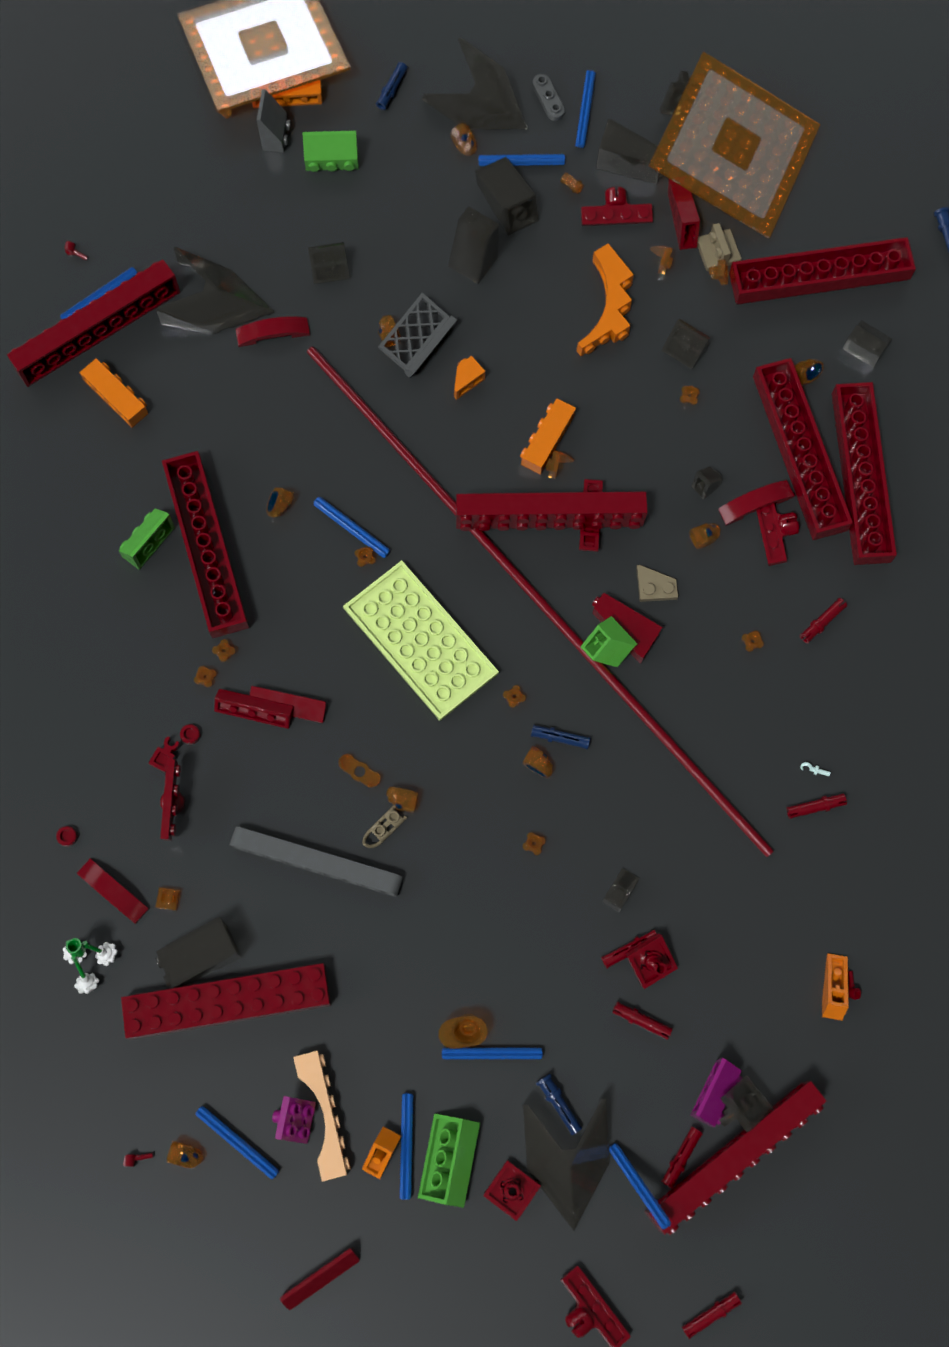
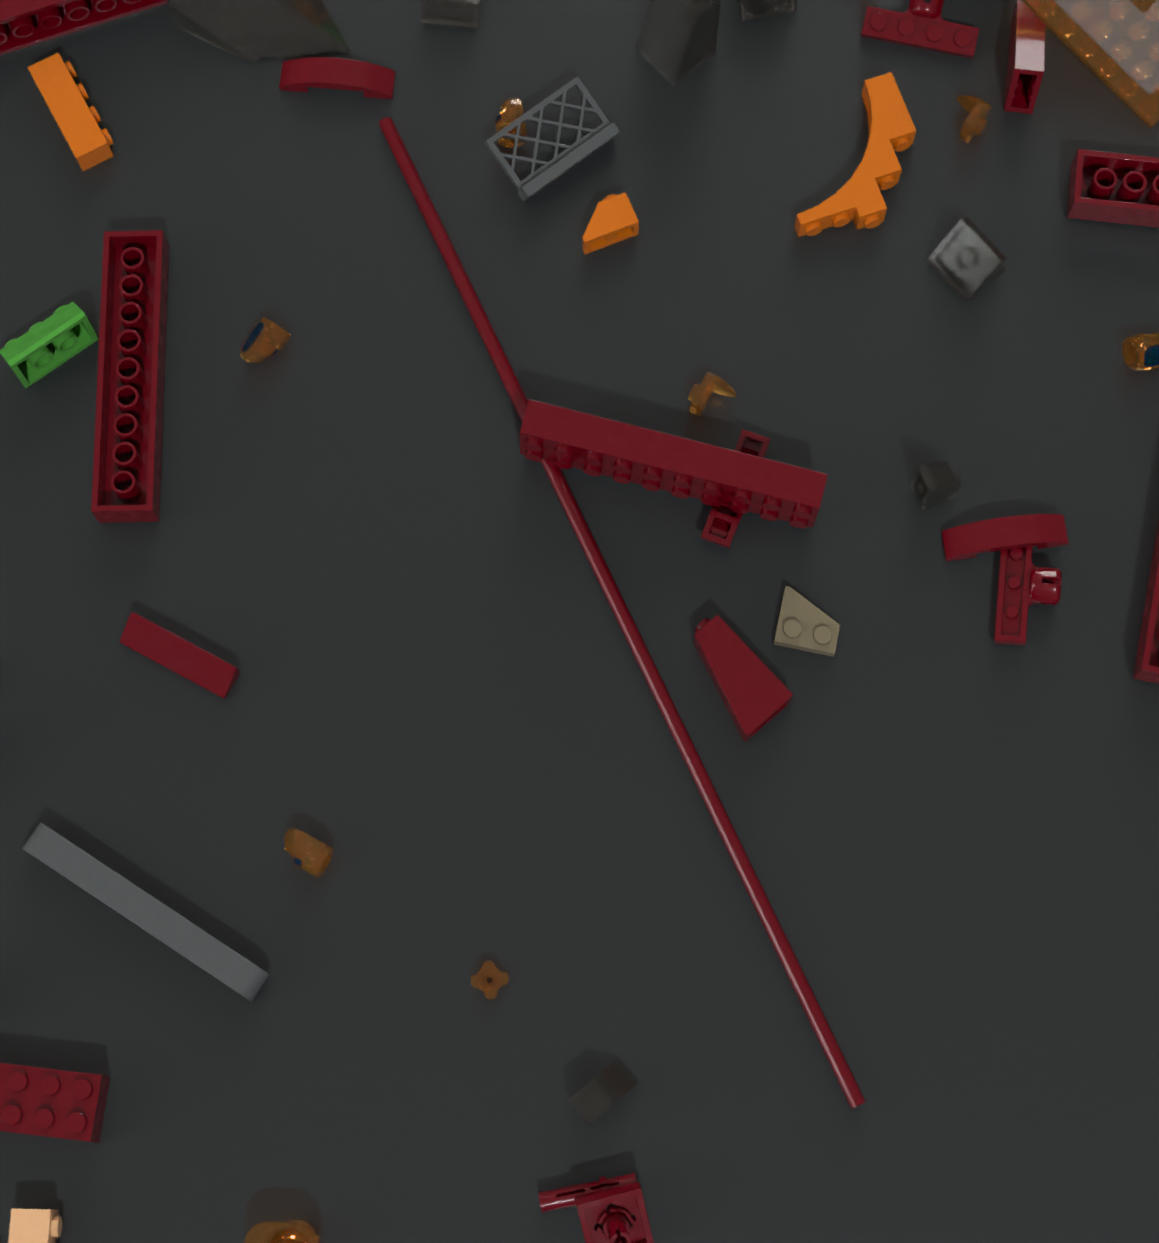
camera: 20 degrees right, 0 degrees up
dark red tile [180,724,200,745] -> none
clear orange plate [194,666,216,687] -> none
clear orange plate [212,639,235,662] -> none
dark red slope [214,689,293,729] -> none
blue axle [314,497,390,558] -> none
clear orange piece [338,754,380,788] -> none
yellowish green plate [343,560,499,721] -> none
clear orange plate [355,547,375,567] -> none
dark tan piece [362,805,407,848] -> none
clear orange plate [503,685,526,708] -> none
orange brick [520,398,576,475] -> none
clear orange rock [523,746,553,778] -> none
dark blue pin [531,725,590,749] -> none
bright green slope [581,616,637,667] -> none
clear orange plate [680,386,699,405] -> none
clear orange rock [689,523,720,549] -> none
dark tan bracket [697,223,742,271] -> none
clear orange tile [709,259,728,285] -> none
clear orange plate [742,631,764,652] -> none
dark red brick [753,358,853,540] -> none
dark red pin [786,793,847,819] -> none
dark red pin [800,598,847,644] -> none
light aqua hand [800,762,831,776] -> none

